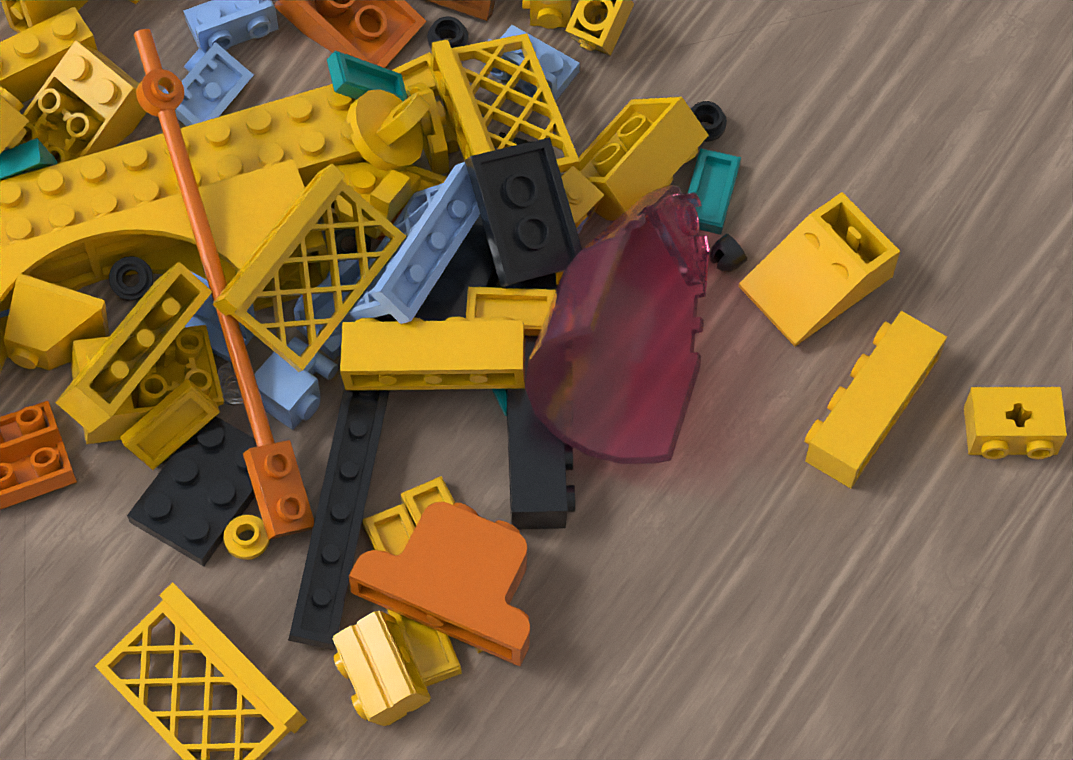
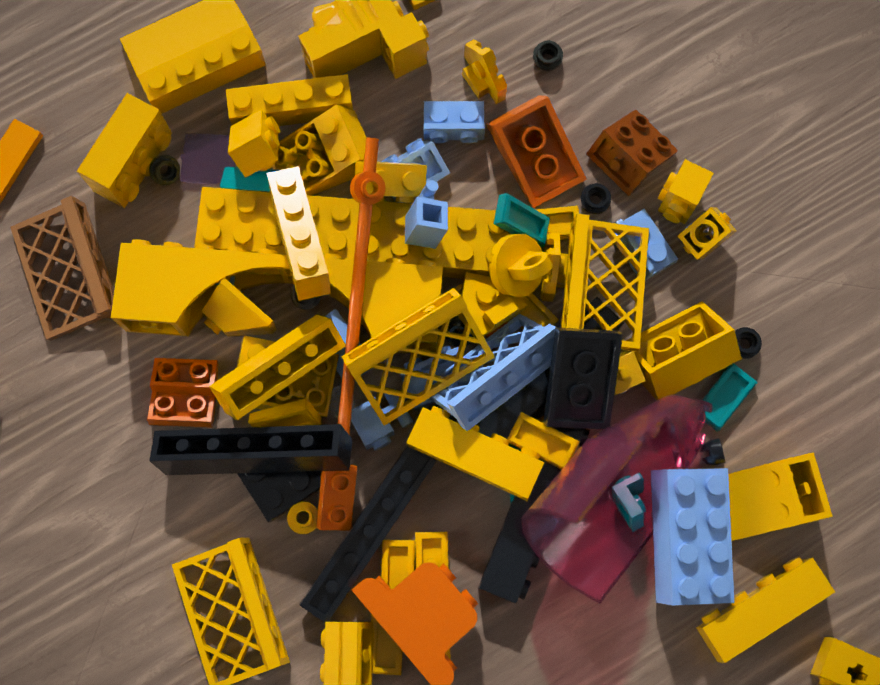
camera: 25 degrees right, 15 degrees up
none -> black brick [149,424,353,475]
none -> yellow brick [267,166,331,301]
none -> yellow brick [355,161,427,203]
none -> light blue brick [405,180,448,249]
none -> teal bracket [612,473,646,532]
none -> light blue brick [651,468,734,606]

